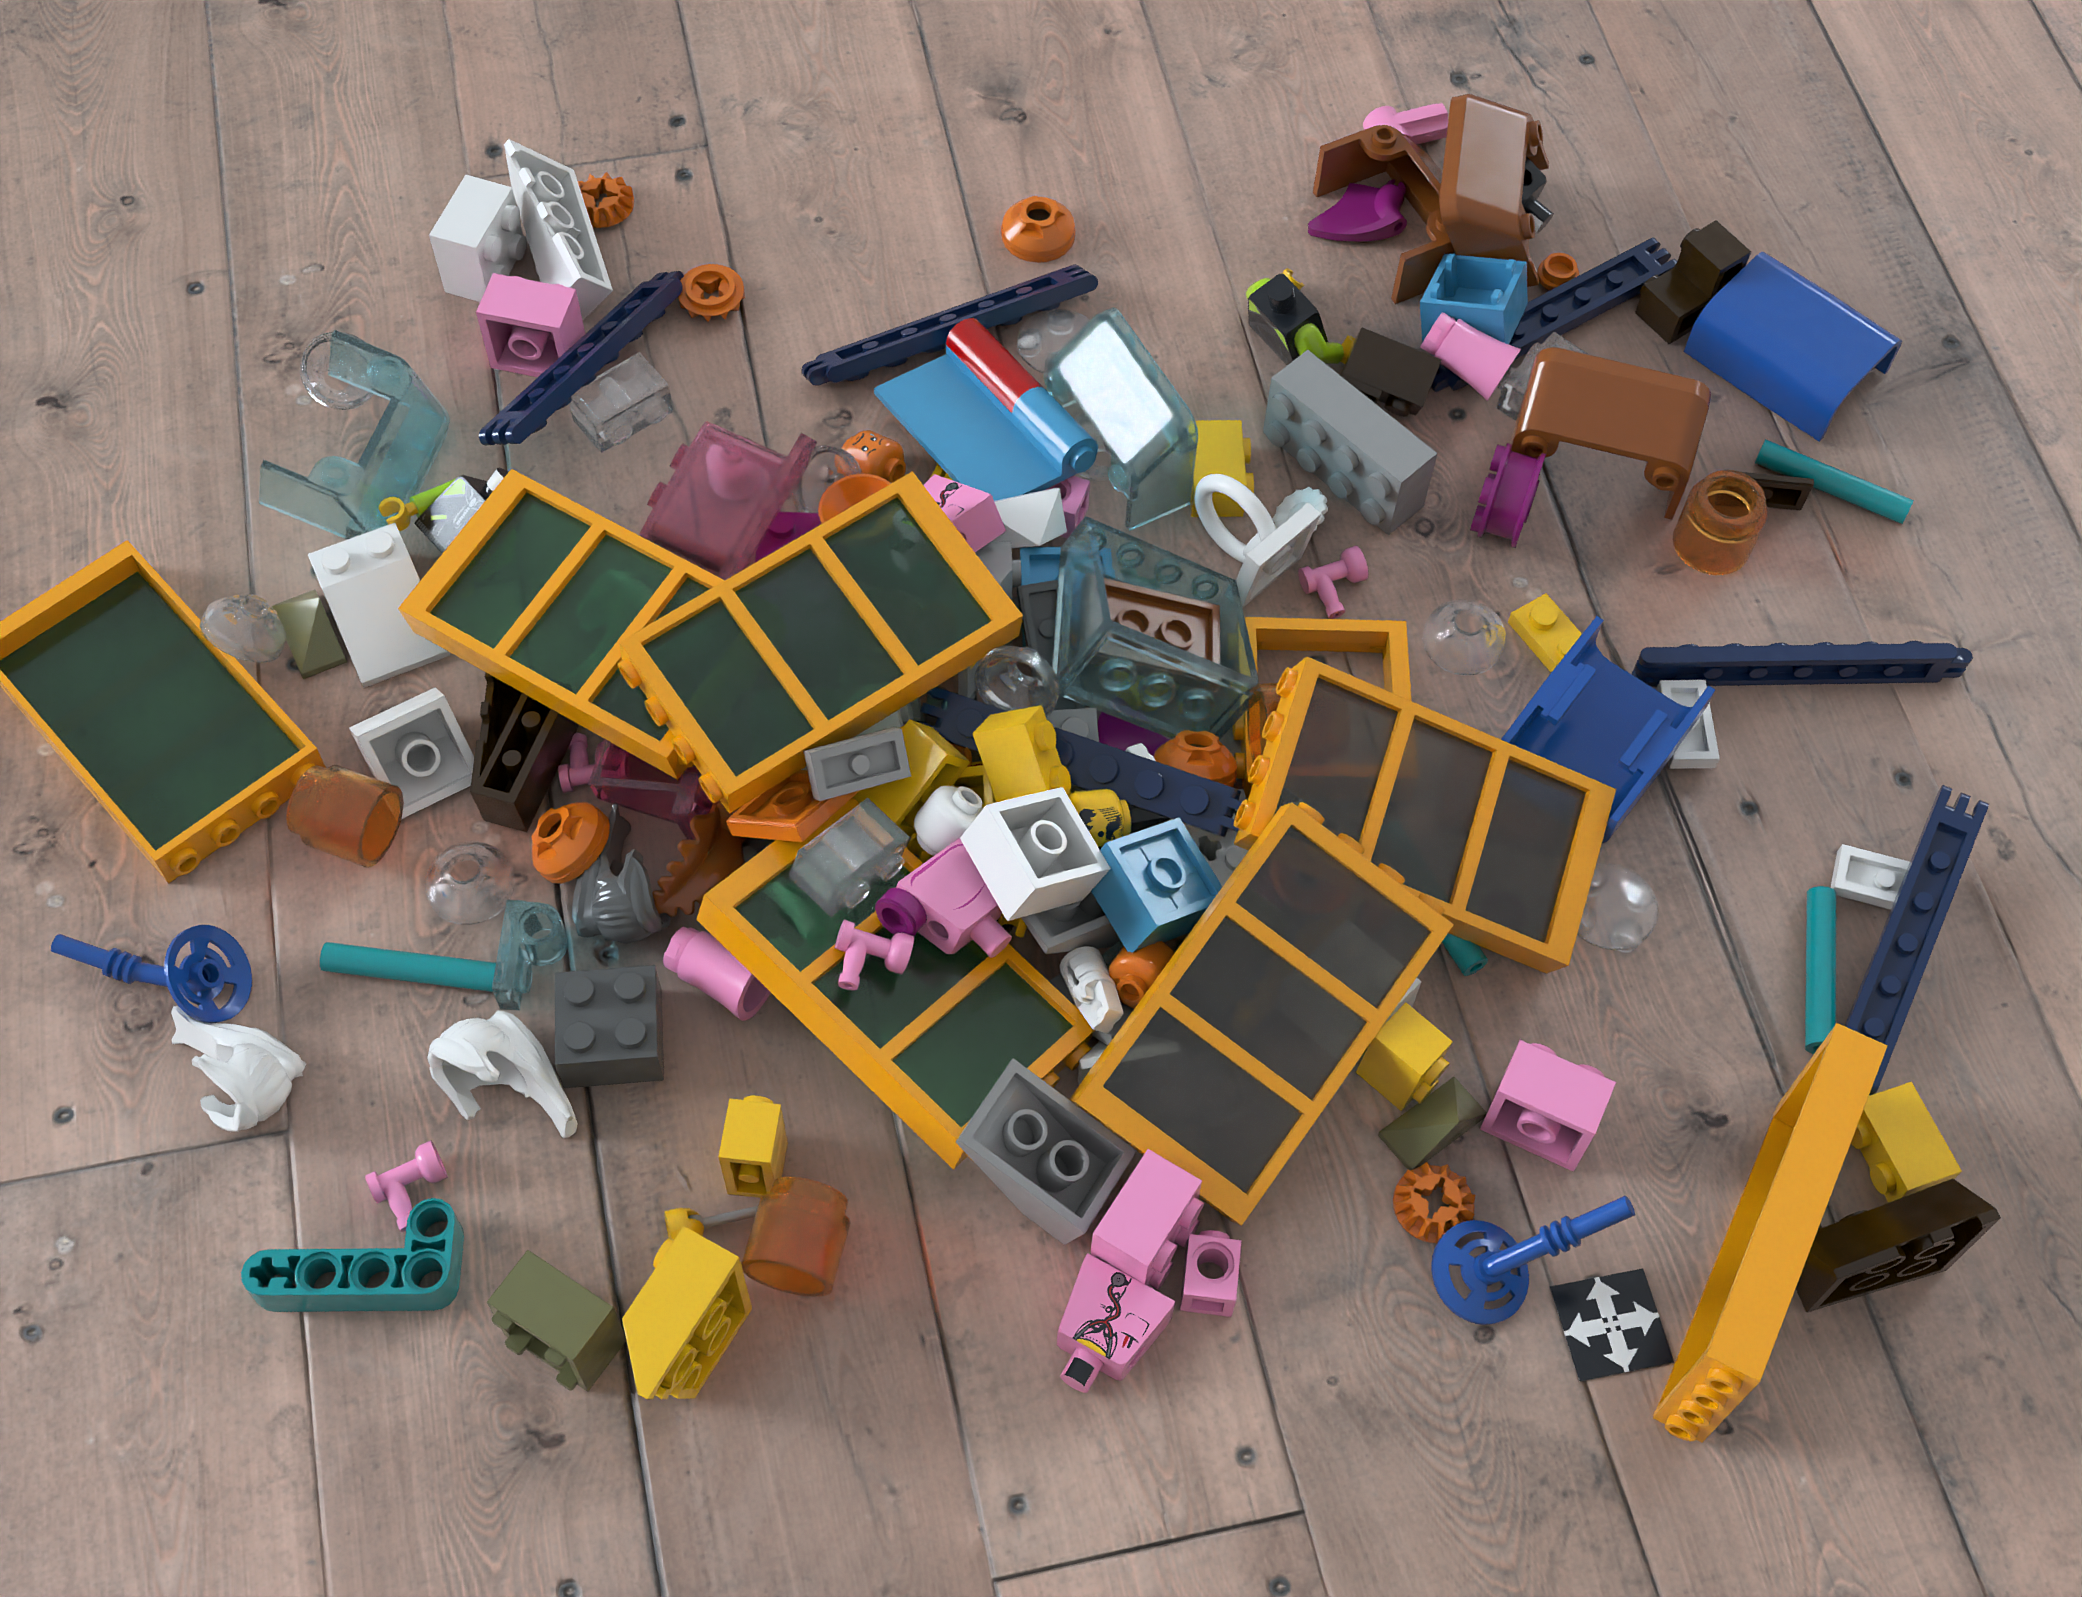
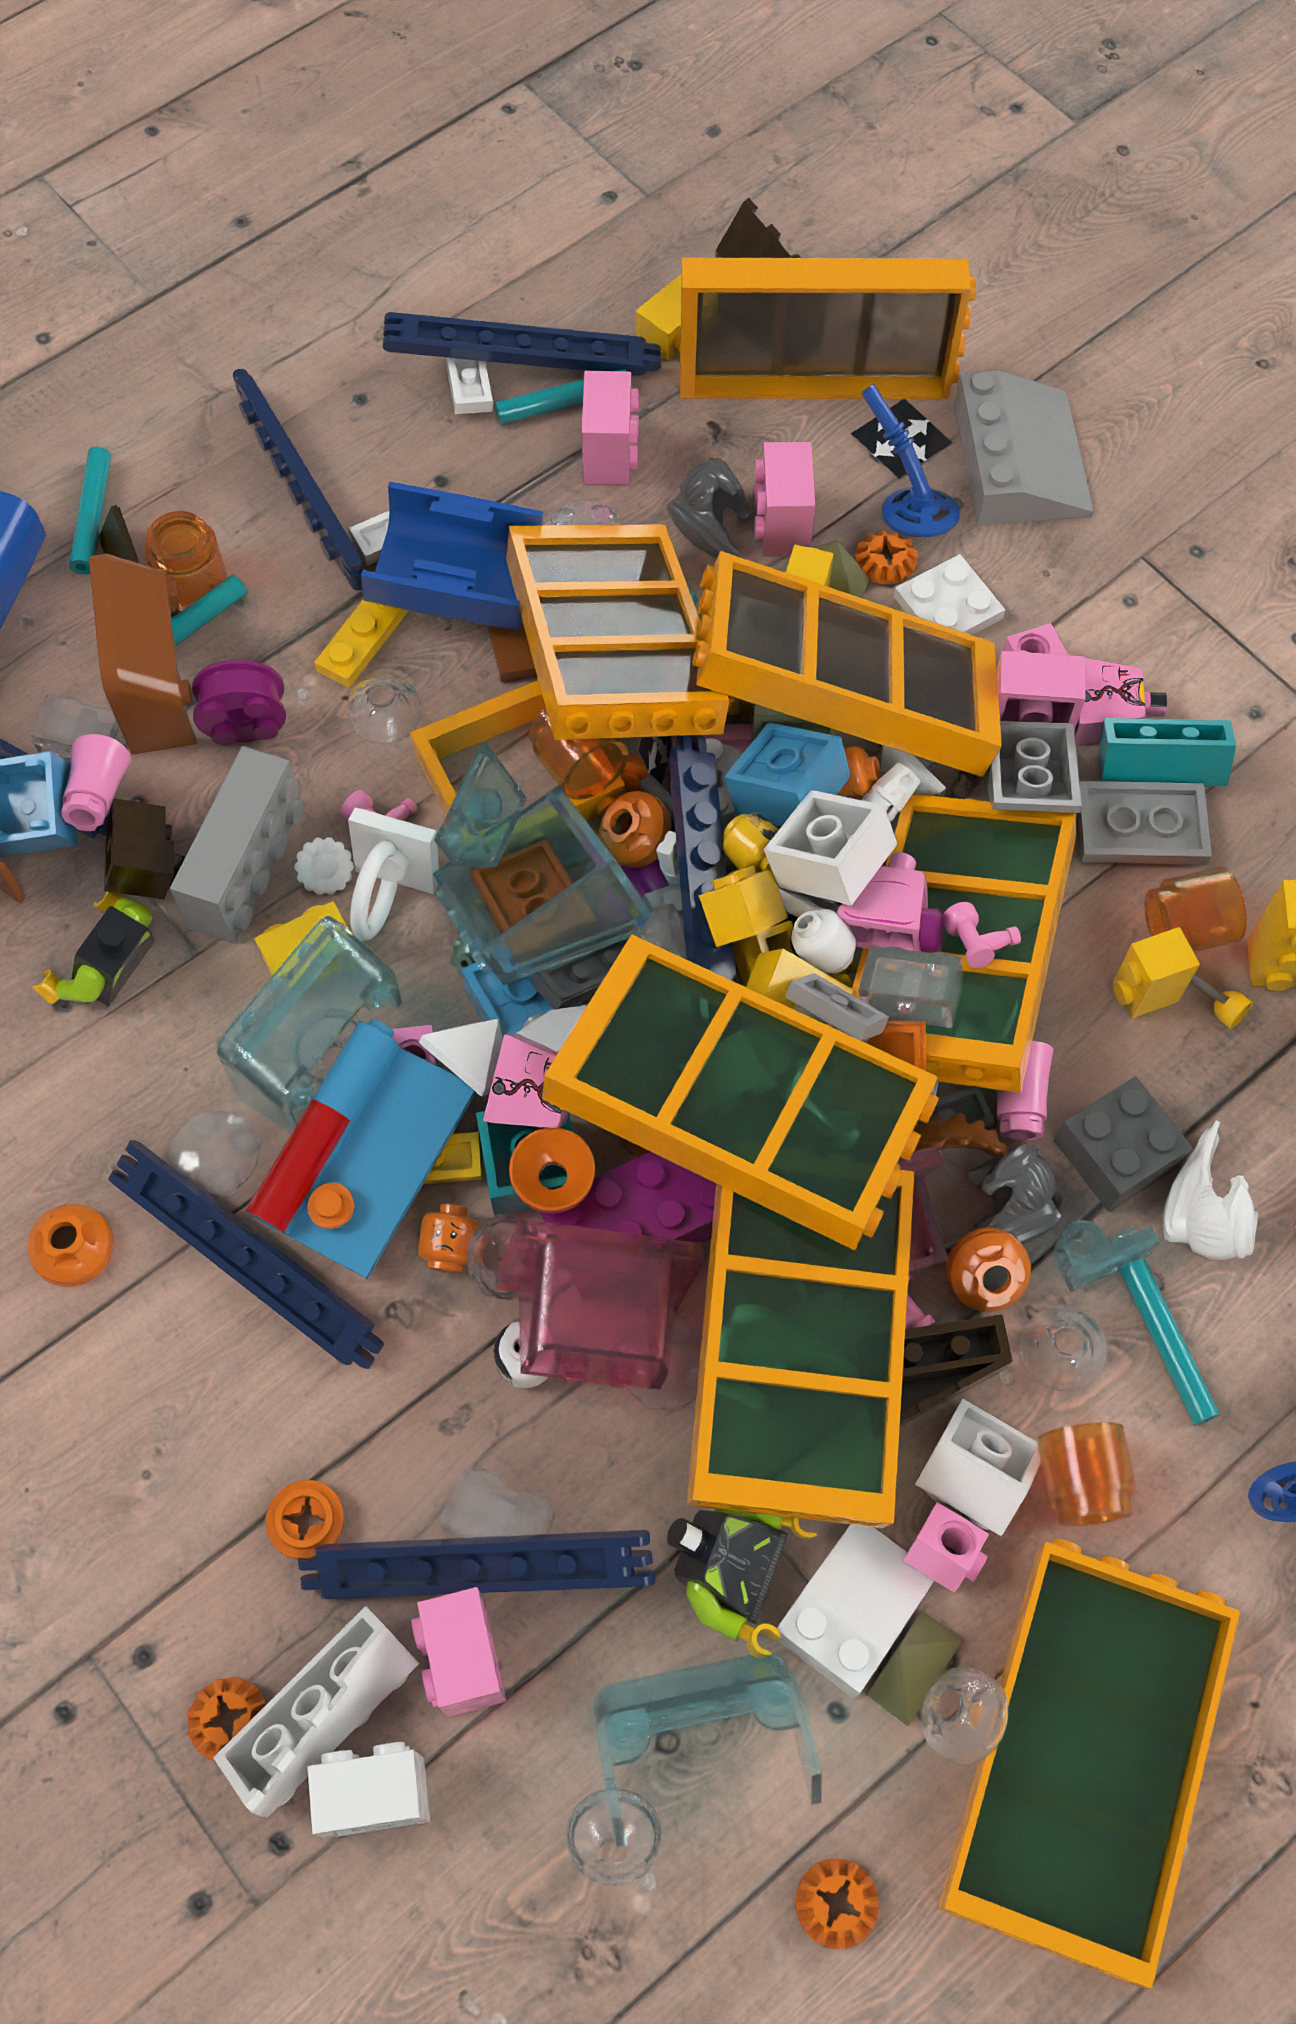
camera: 115 degrees left, 5 degrees up
none -> teal piece [171,574,247,646]
none -> orange plate [308,1183,355,1230]
none -> clear light blue slope [434,744,527,867]
none -> bright pink brick [582,371,639,485]
none -> dark grey hair [666,457,750,559]
none -> orange gear [795,1858,880,1950]
none -> white plate [893,554,1005,635]
none -> bright pink brick [903,1502,989,1593]
none -> light grey slope [954,370,1093,525]
none -> light grey plate [1077,781,1212,865]
none -> teal brick [1097,718,1236,787]

